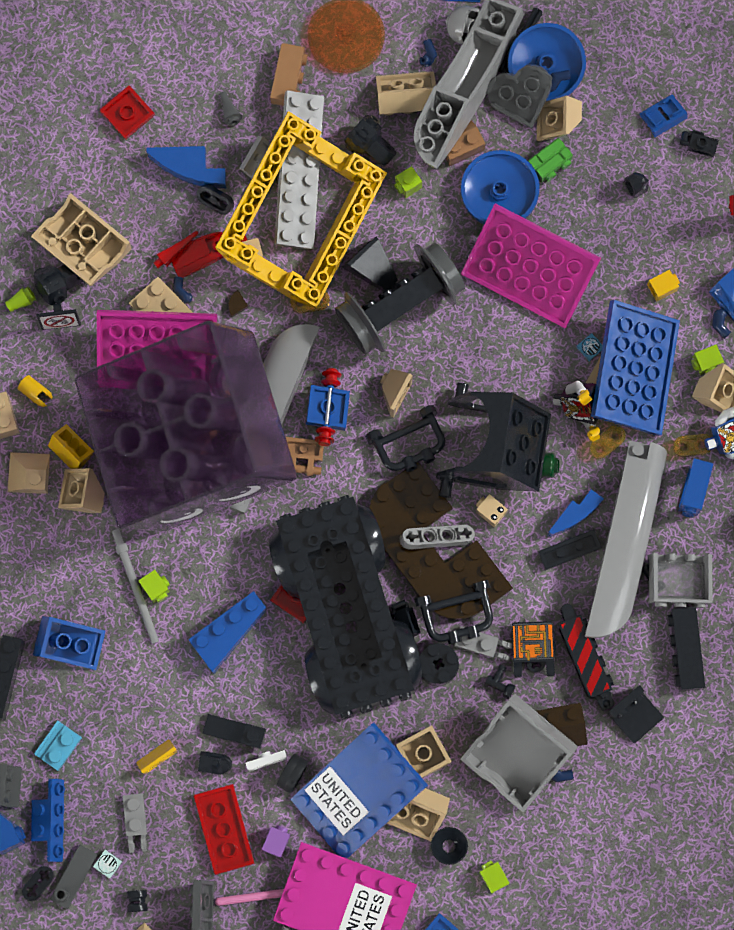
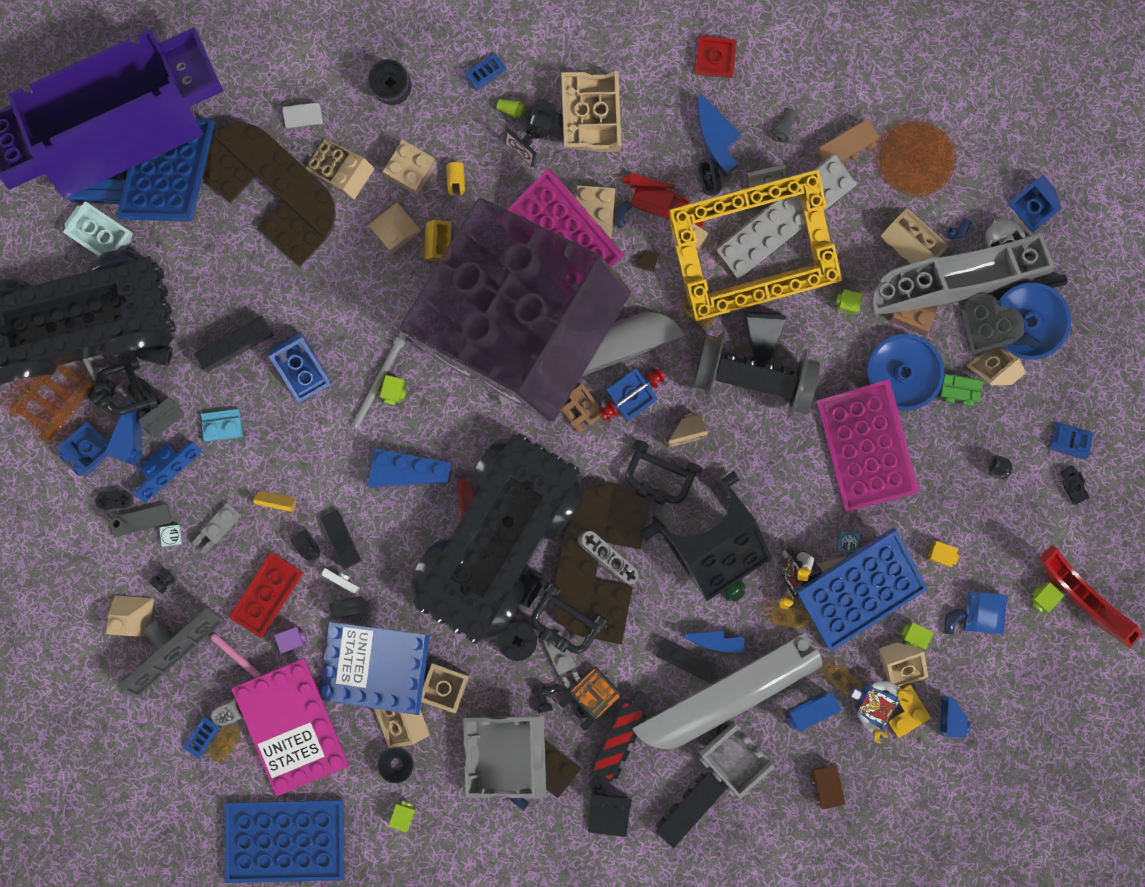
camera: 45 degrees right, 5 degrees up
tan slope [58,468,105,513] -> none
black piece [344,115,397,166] -> none
tan brick [476,494,508,528] -> none

